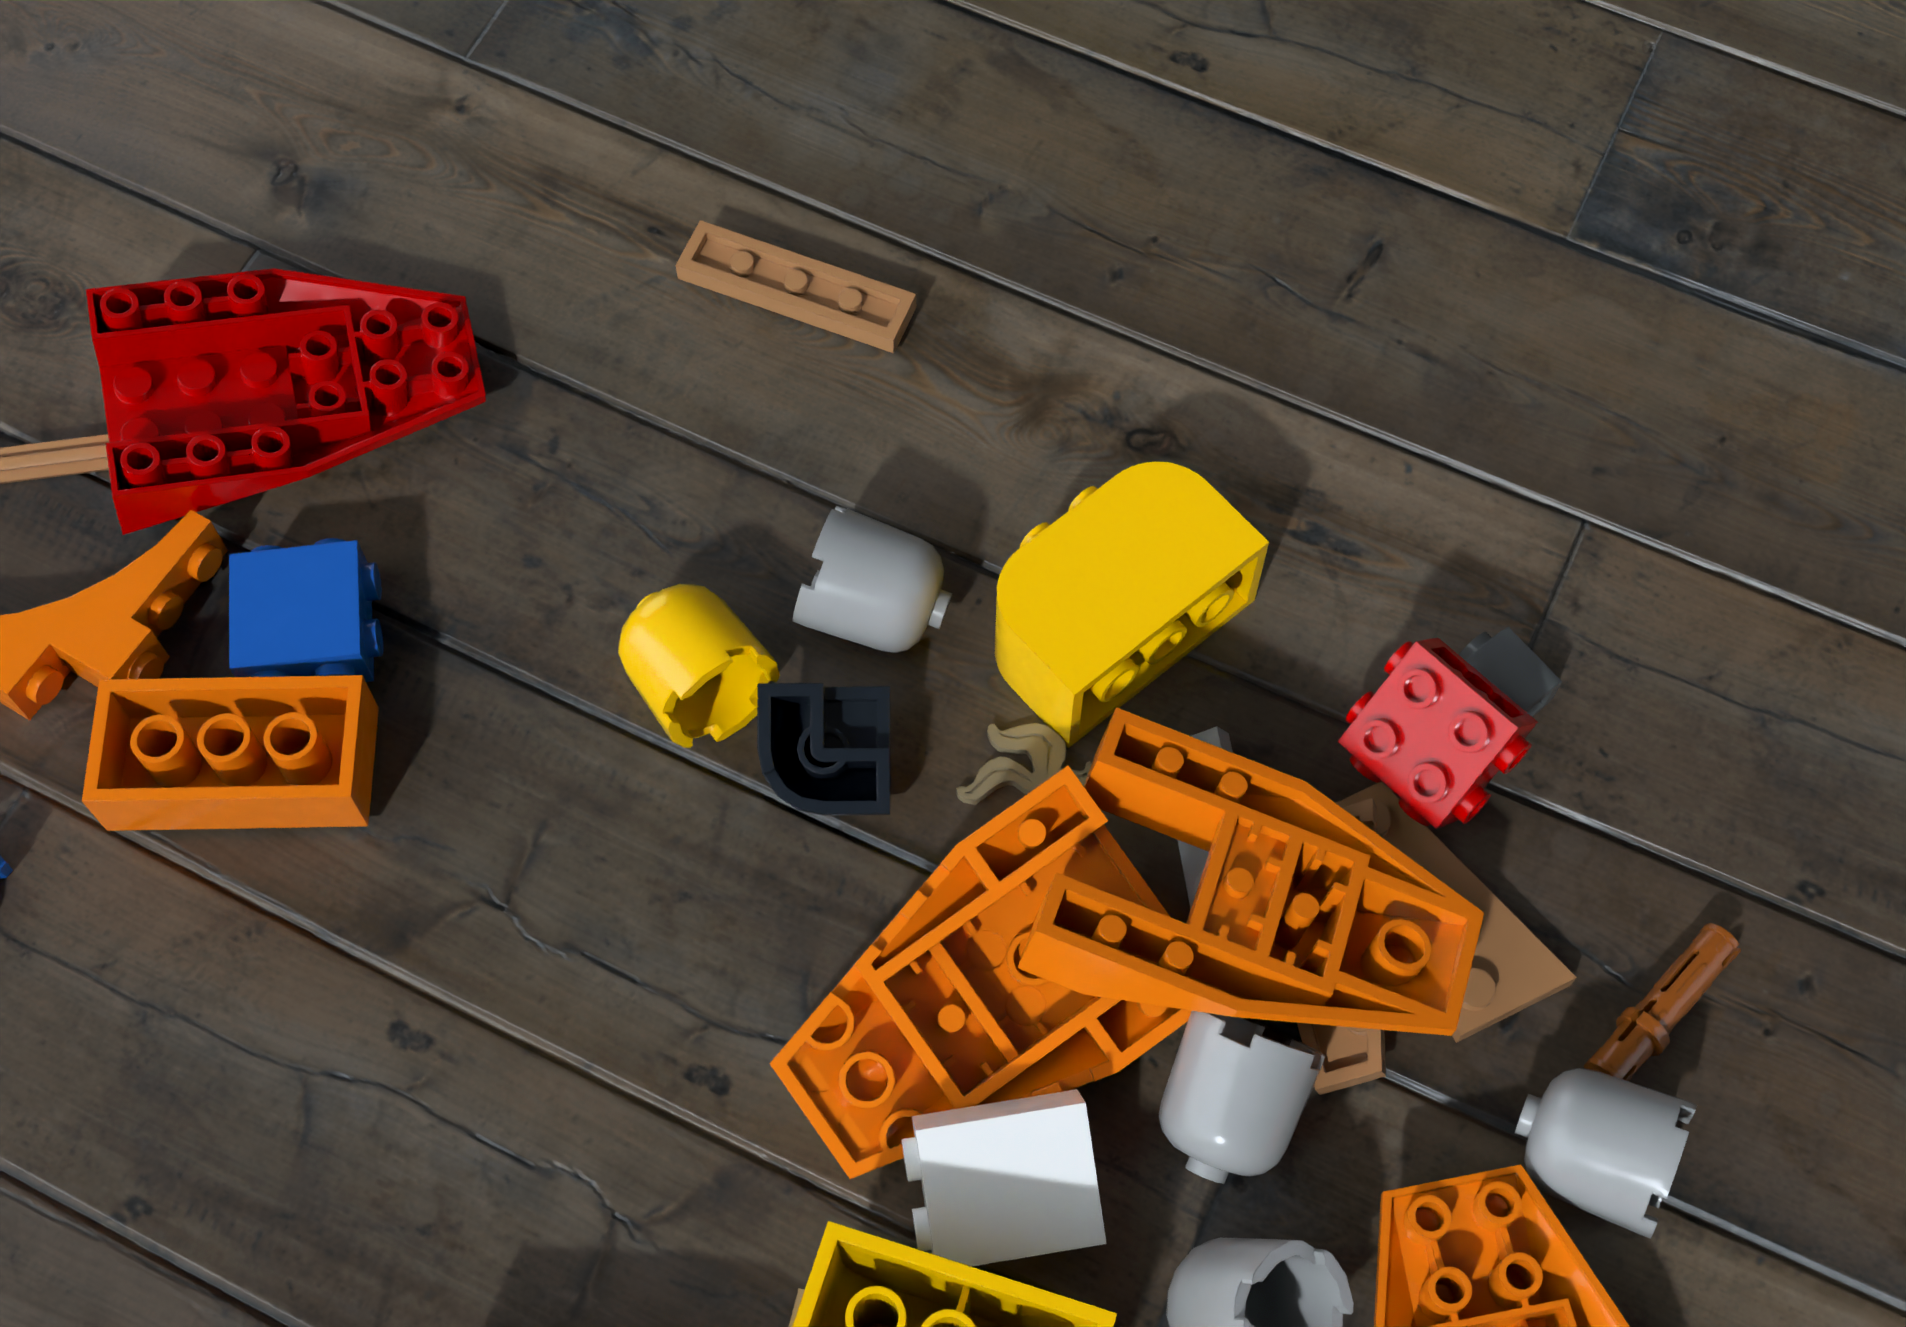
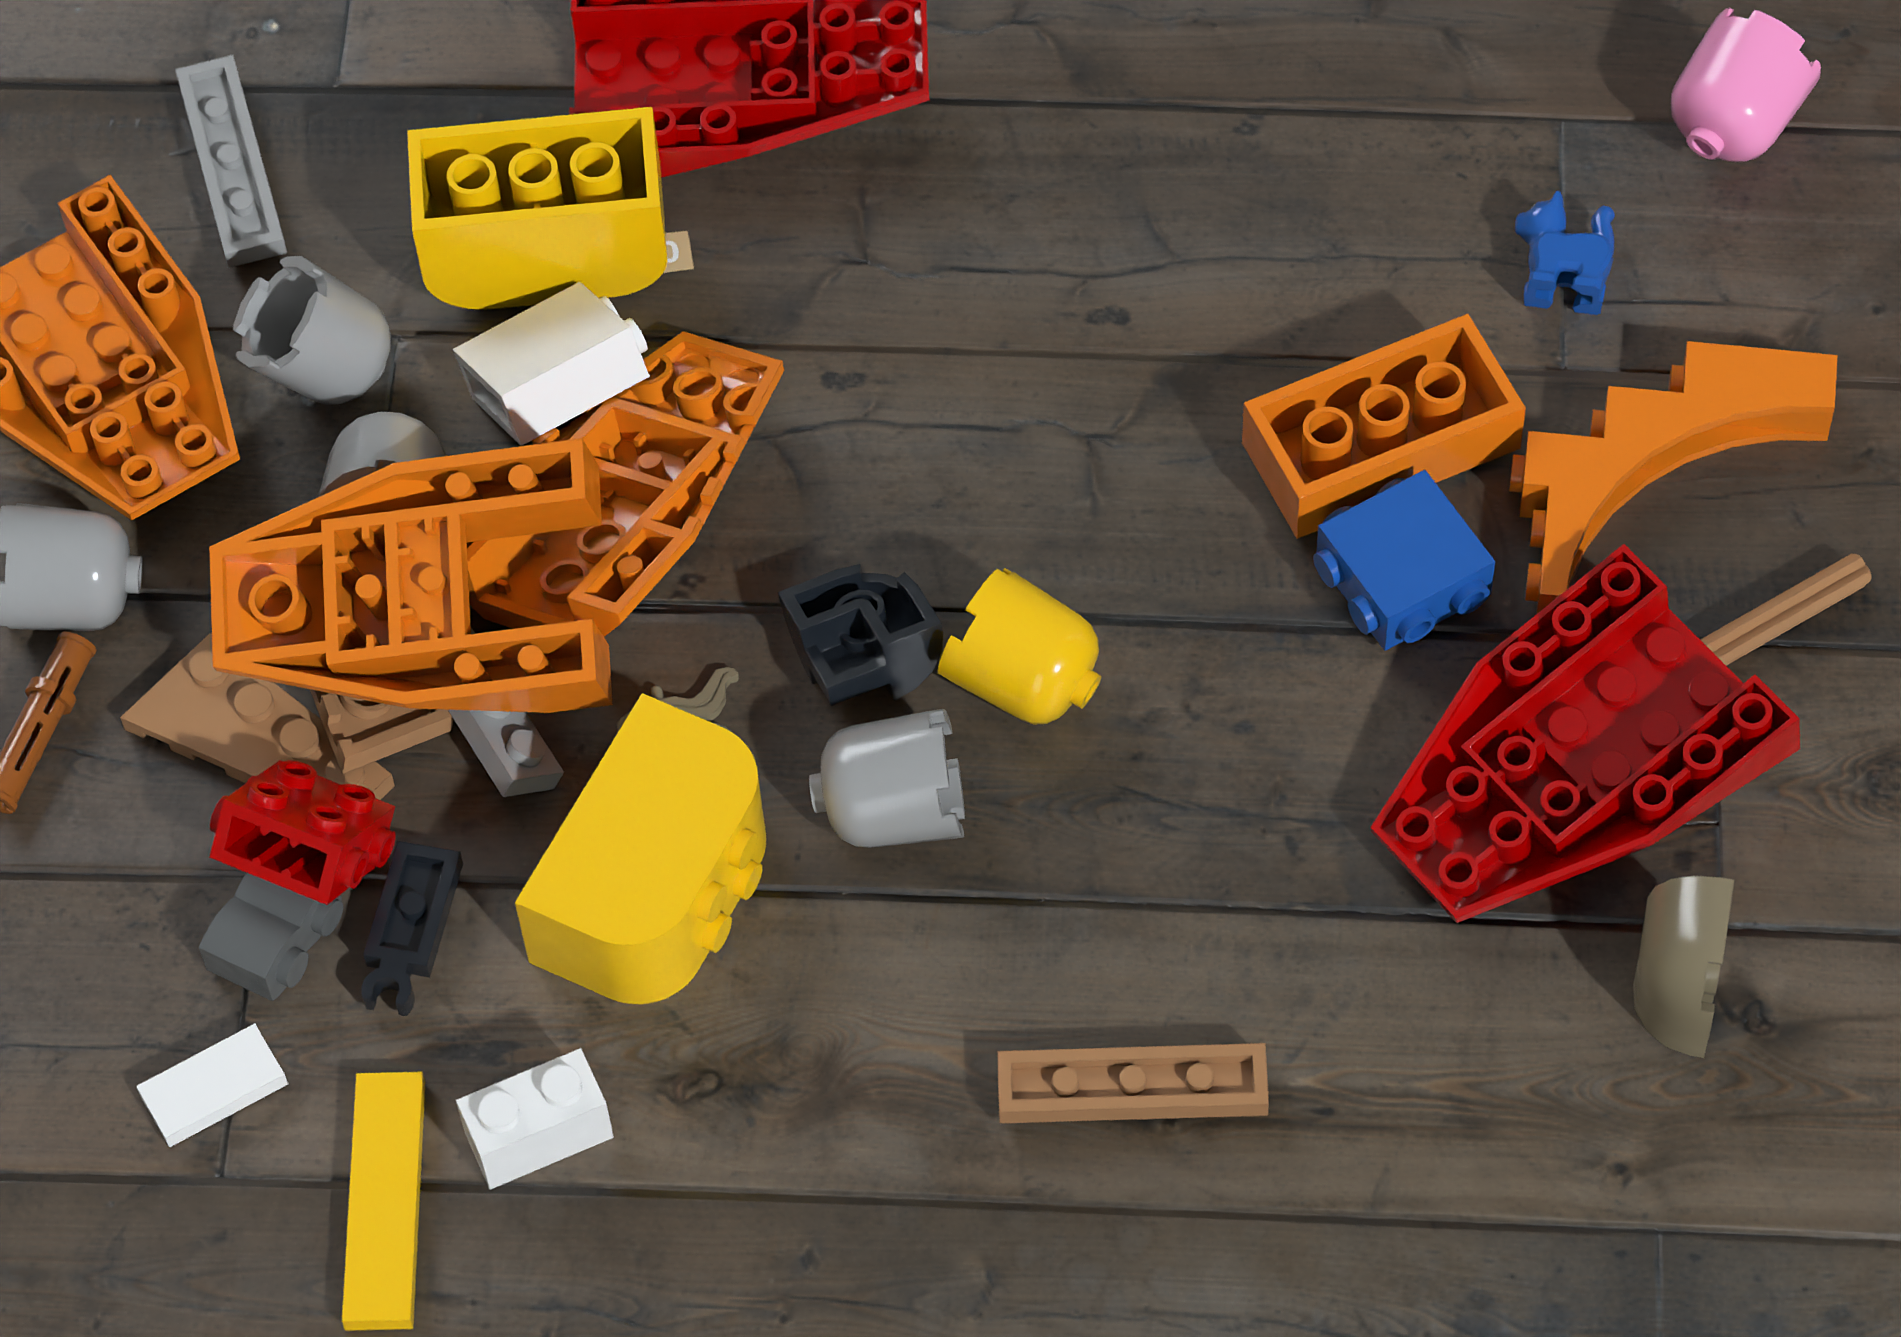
camera: 160 degrees right, 5 degrees down
none -> white tile [136,1023,288,1148]
none -> yellow tile [342,1072,425,1331]
none -> black plate [361,841,463,1016]
none -> white brick [456,1048,614,1189]
none -> dark tan brick [1633,876,1734,1058]

